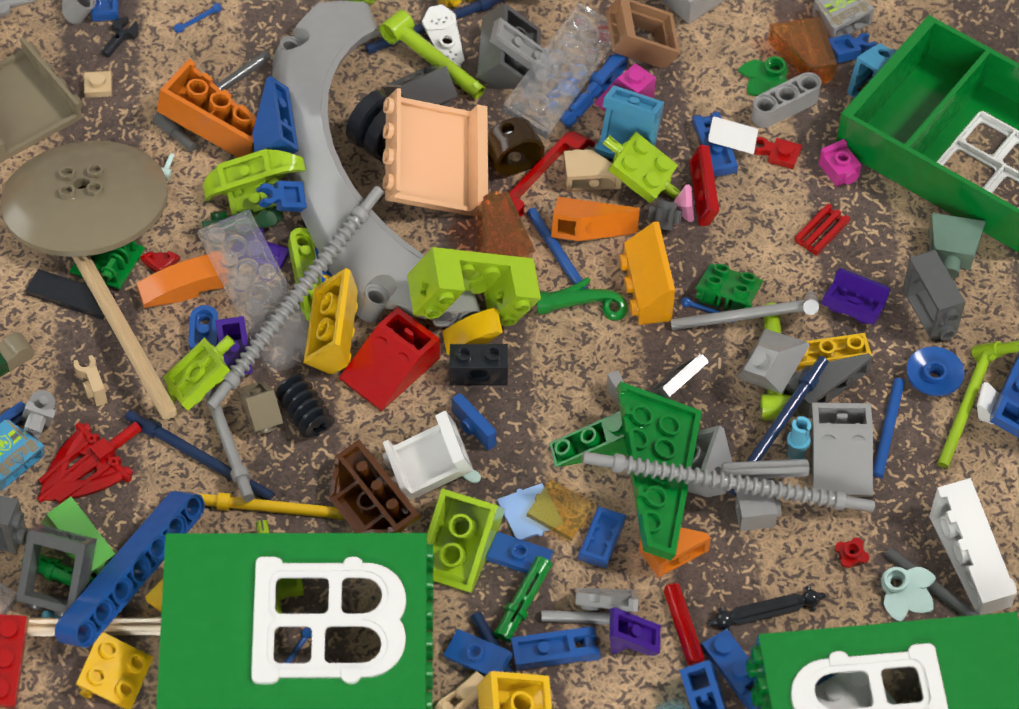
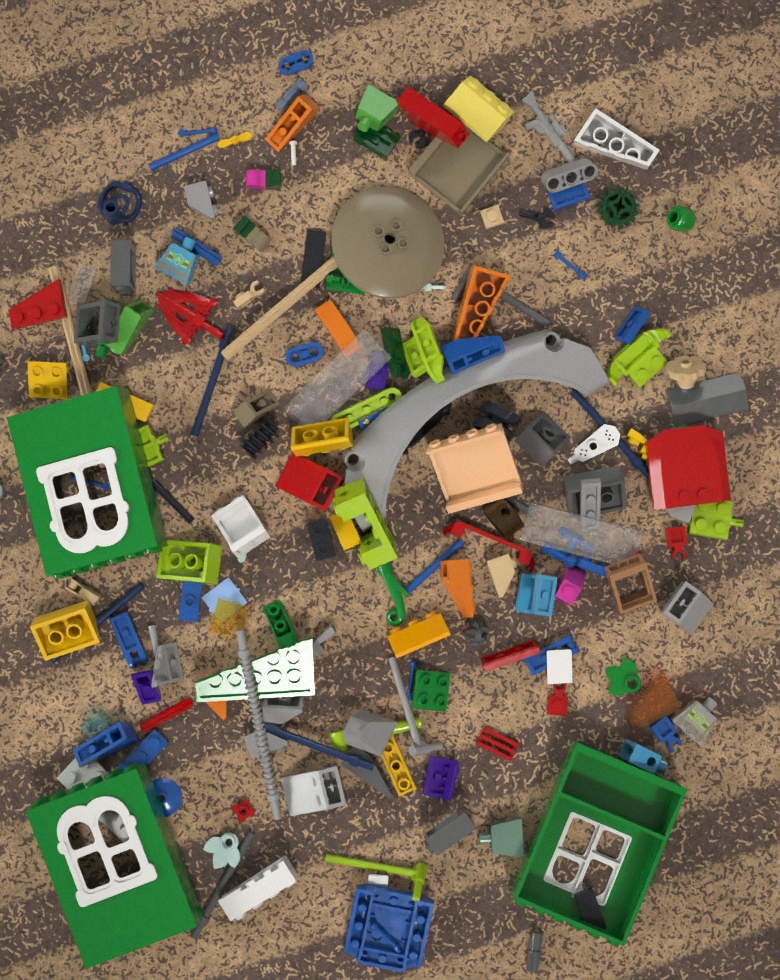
camera: 75 degrees right, 30 degrees up
light grey hips [20,390,56,440] -> none
blue beam [55,491,205,648] -> none
red tile [140,251,180,273] -> none
lime plate [163,335,236,411] -> none
yellow bar [196,492,345,520] -> none
light grey bar [205,387,254,502] -> none
light grey hose [206,186,384,410] -> none
dark purple slope [215,316,253,374] -> none
blue plate [256,181,307,212] -> none
reddish brown wedge [329,439,421,533] -> none
lime piece [379,10,485,100] -> none
blue plate [443,629,513,676] -> none
blue plate [452,393,497,451] -> none
clear orange slope [477,191,535,258] -> none
green pin [493,556,553,643] -> none
blue plate [578,506,627,569] -> none
lime plate [602,131,681,204] -> none
tile [649,354,709,398] -> none
bright pink slope [674,185,694,222] -> none
black wheel [709,586,826,631] -> none
light grey axle [721,459,809,479] -> none
light grey beam [751,72,821,128] -> none
medium azure pin [787,416,811,459] -> none
dark pink brick [819,139,861,187] -> none
blue bar [873,378,905,478] -> none
blue dish [906,347,965,396] -> none

